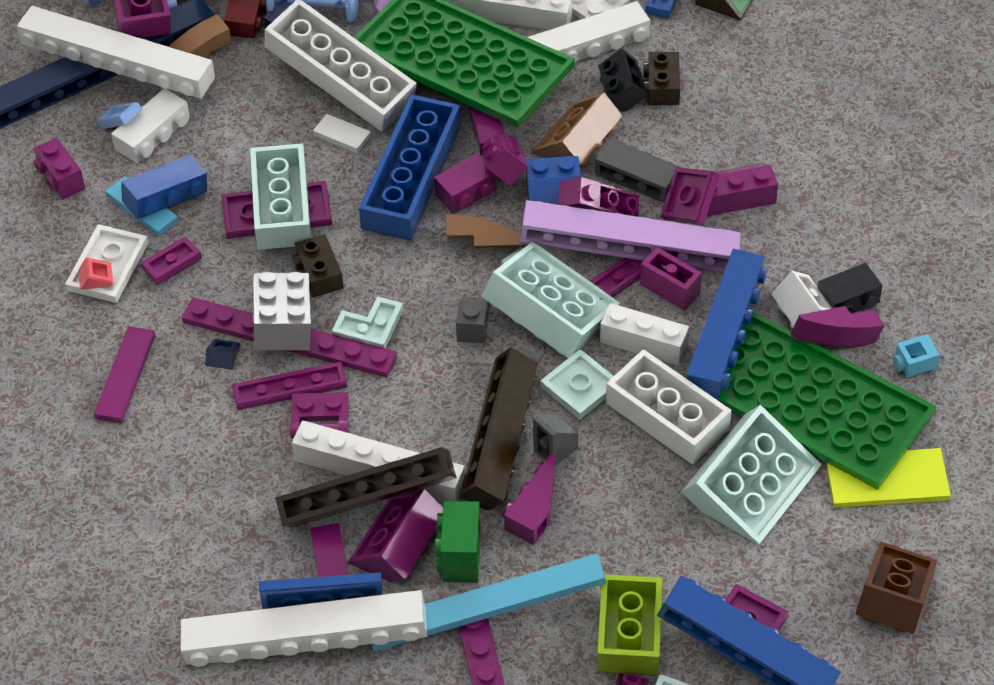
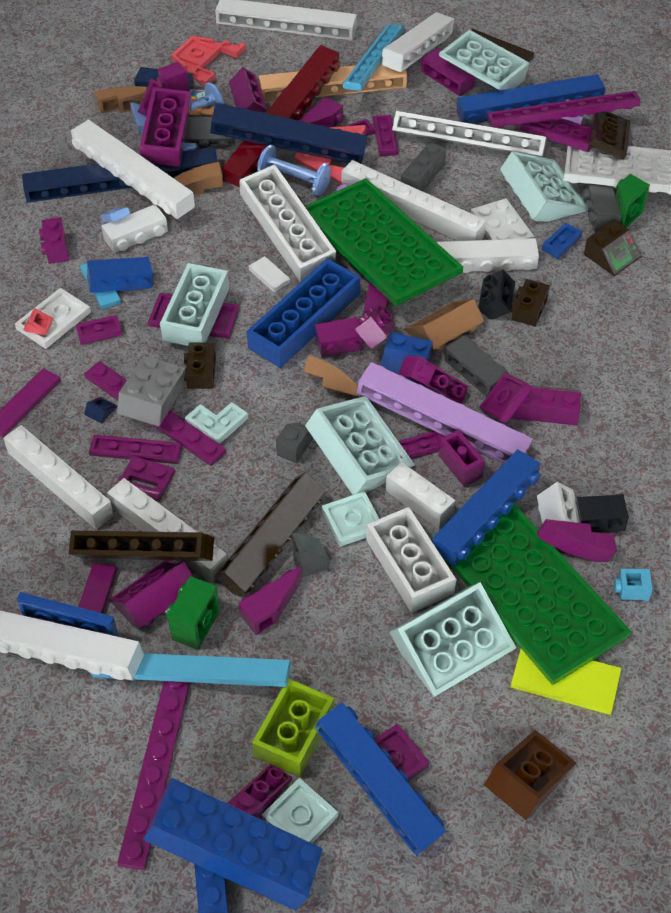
camera: 20 degrees right, 0 degrees up
none -> white brick [3,425,114,530]

